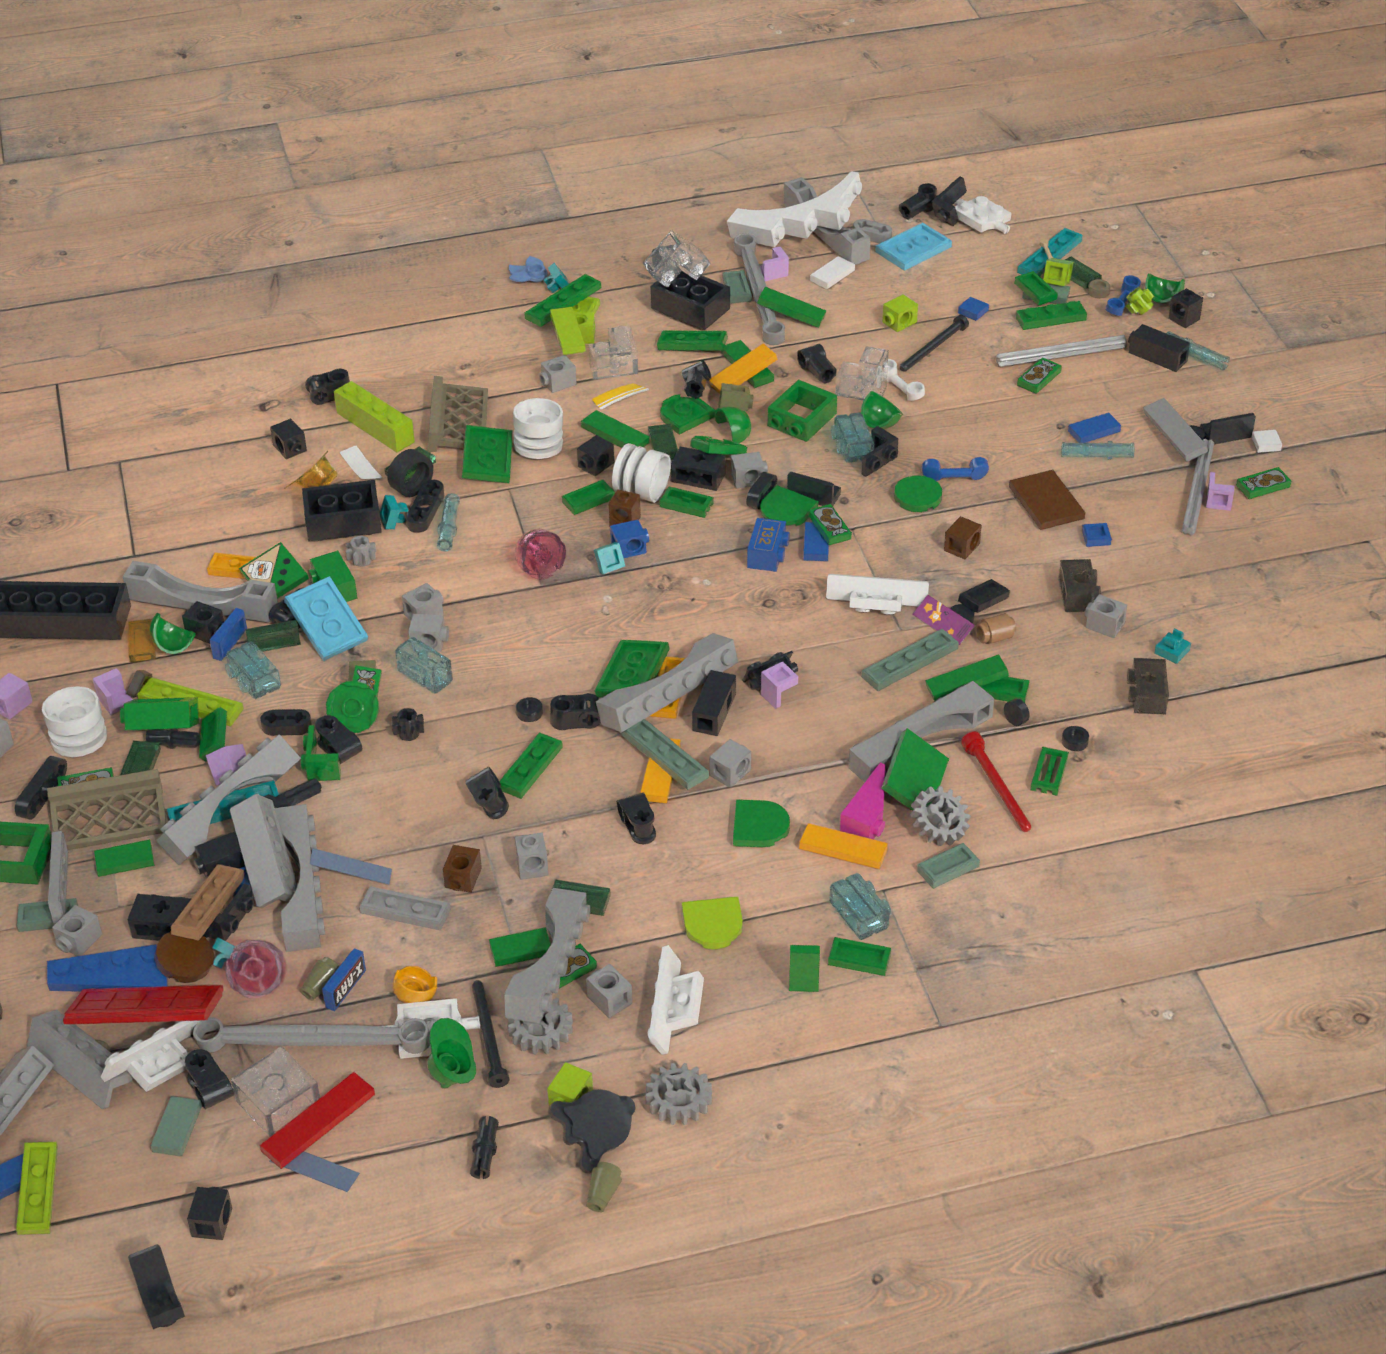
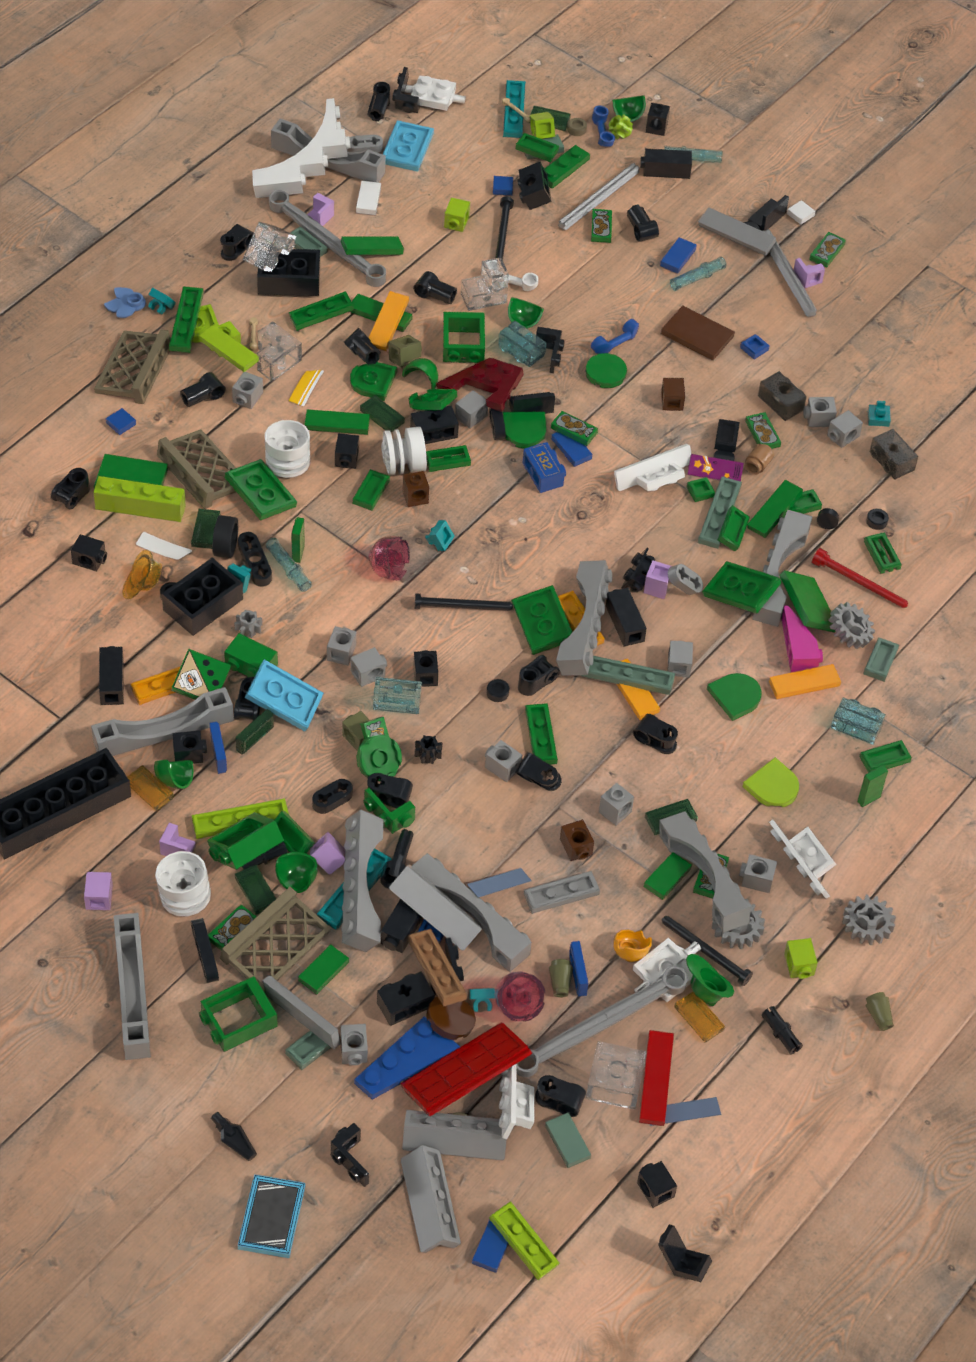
camera: 40 degrees left, 10 degrees up
dark brown tile [126,670,152,698] -> none
clear light blue brick [225,641,281,699] -> none
black tile [548,1089,636,1174] -> none
blue brick [610,520,649,558] -> none
none -> dark tan fence [94,330,171,404]
none -> green tile [94,454,168,489]
none -> black brick [99,646,124,705]
none -> blue tile [106,408,136,435]
none -> black piece [180,372,226,407]
none -> green helmet [275,852,318,893]
none -> green tile [291,517,305,563]
none -> black brick [413,650,438,687]
none -> black bar [414,593,513,611]
none -> dark red wing [436,358,524,412]
none -> light grey brick [485,740,522,782]
none -> black brick [517,162,552,210]
none -> black piece [627,204,659,242]
none -> light grey beam [668,564,703,595]
none -> clear yellow tile [674,992,725,1043]
none -> green tile [687,477,715,502]
none -> green tile [702,561,781,614]
none -> green tile [717,505,750,551]
none -> tile [745,412,781,449]
none -> light grey brick [827,410,863,448]

